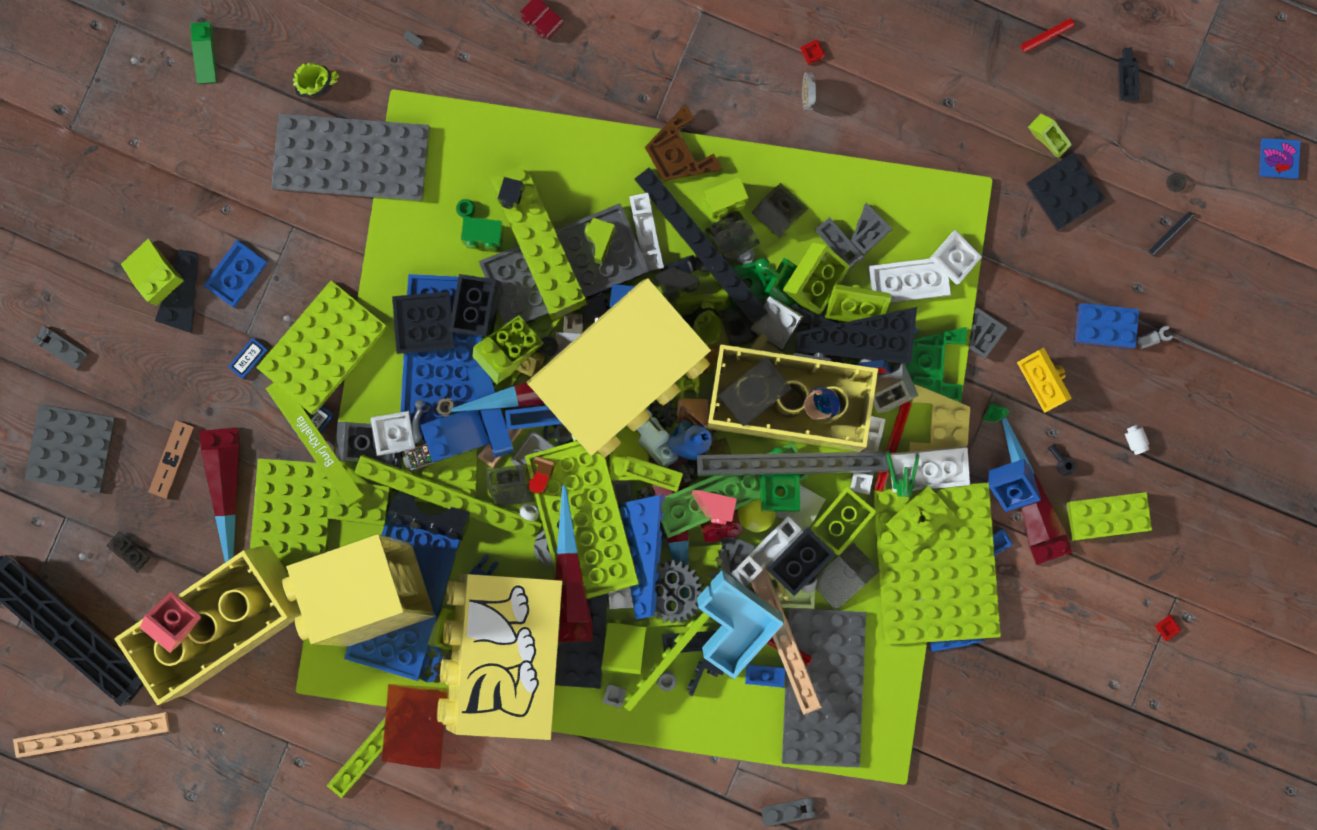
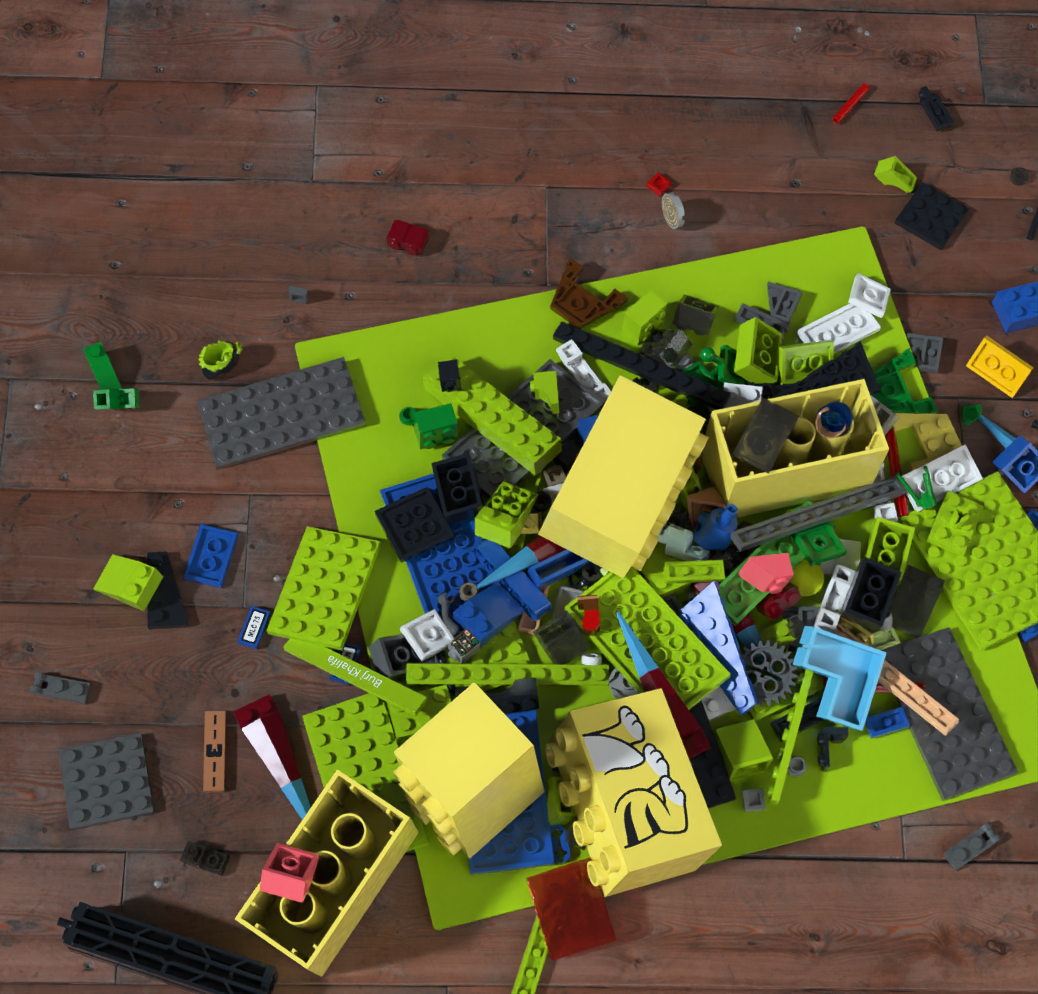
camera: 30 degrees left, 20 degrees down
none -> green brick [93,388,140,410]

